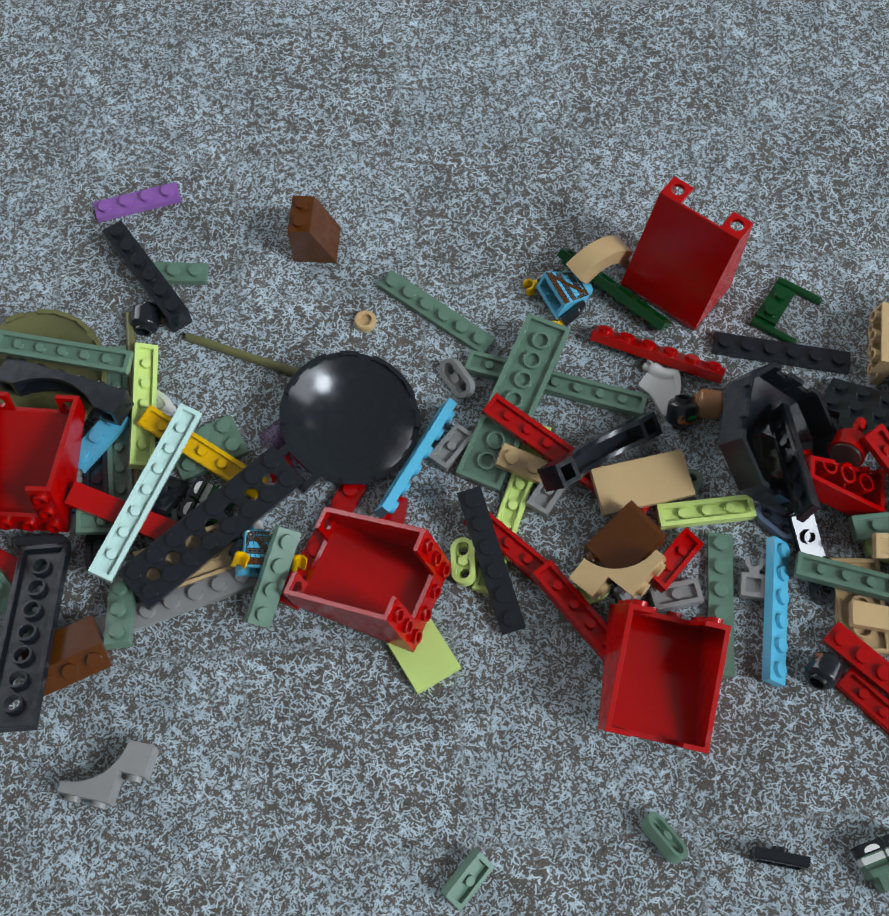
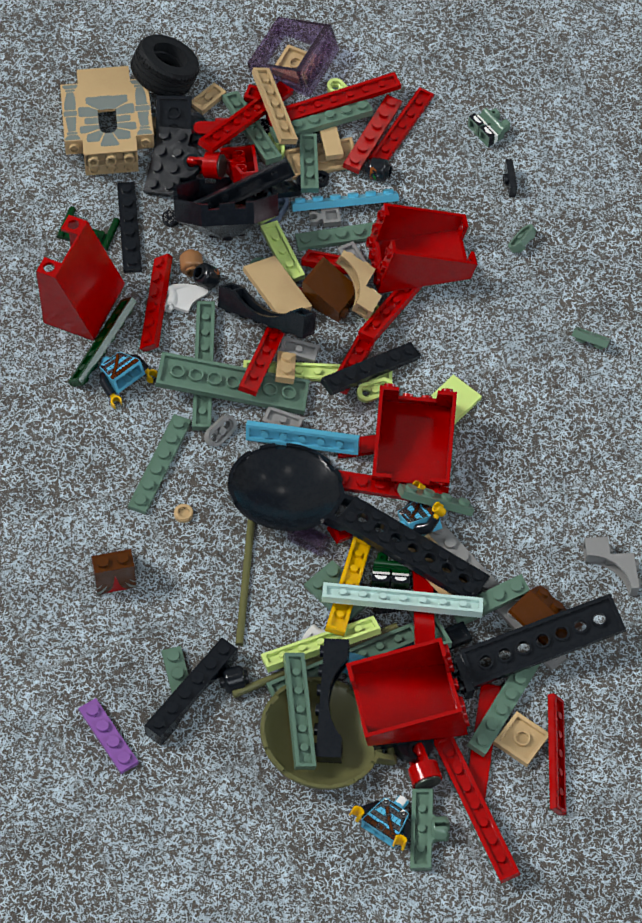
camera: 110 degrees left, 5 degrees down
tan arch [566,235,633,284] -> none

